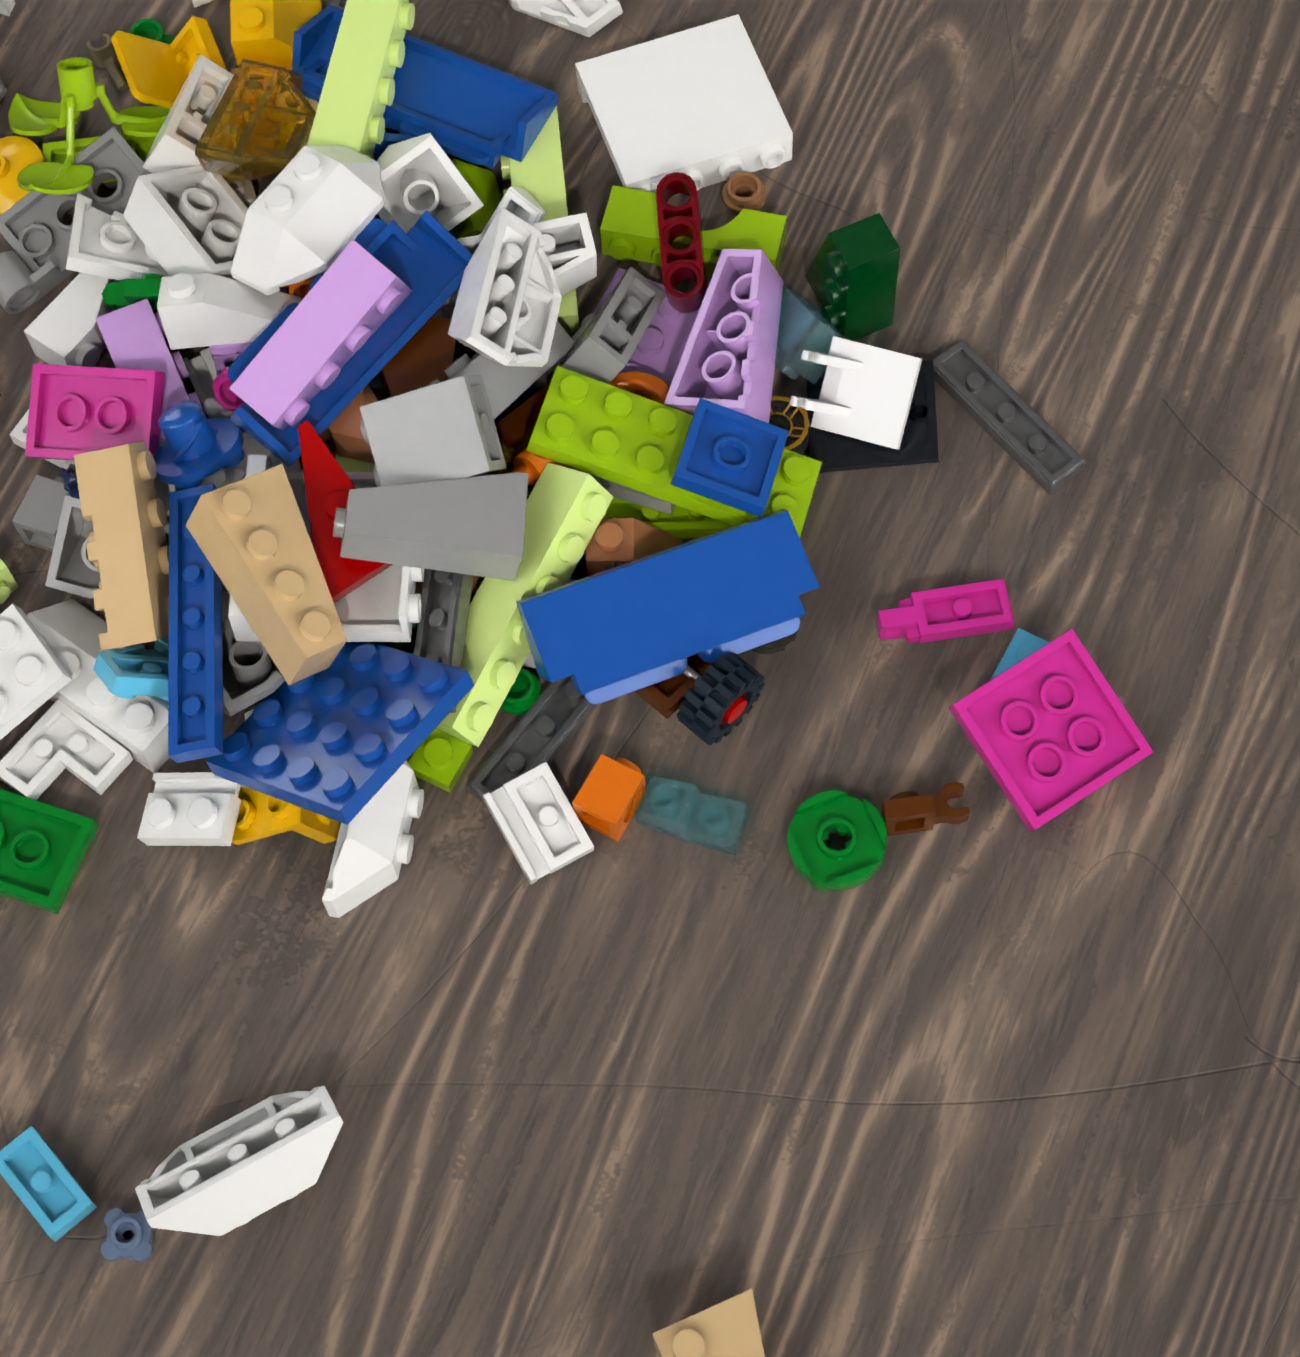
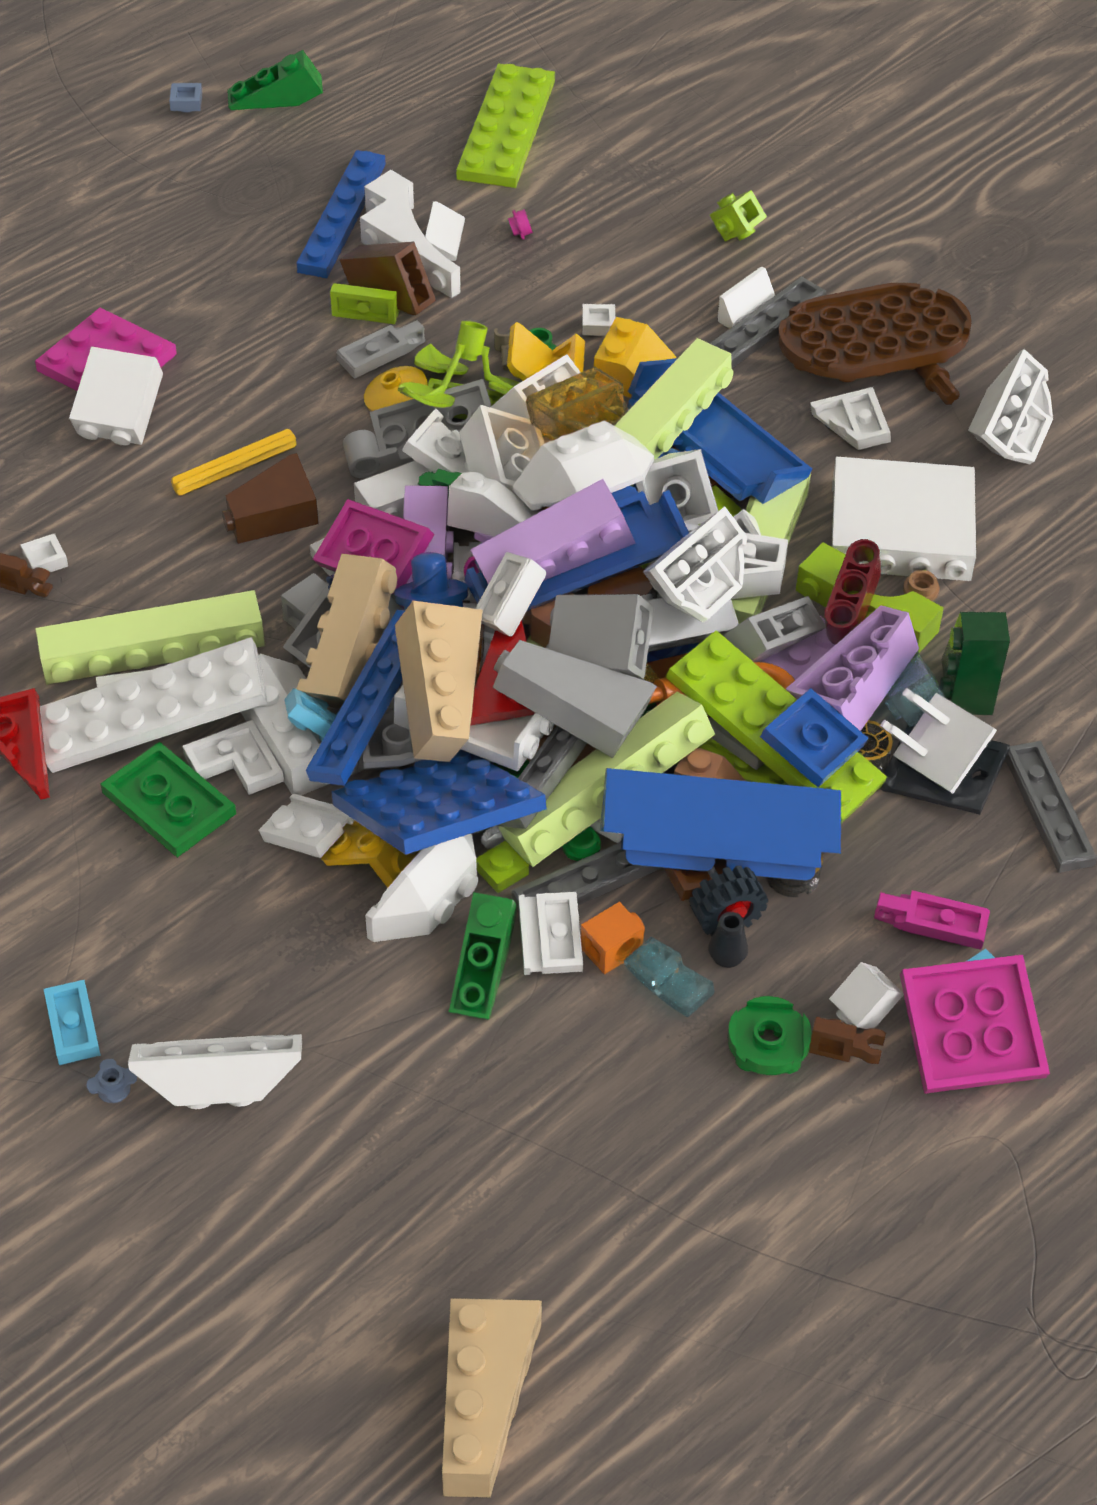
camera: 20 degrees right, 15 degrees down
none -> green slope [449,892,518,1020]
none -> white slope [475,552,546,636]
none -> black cone [708,912,748,968]
none -> white brick [829,962,904,1029]

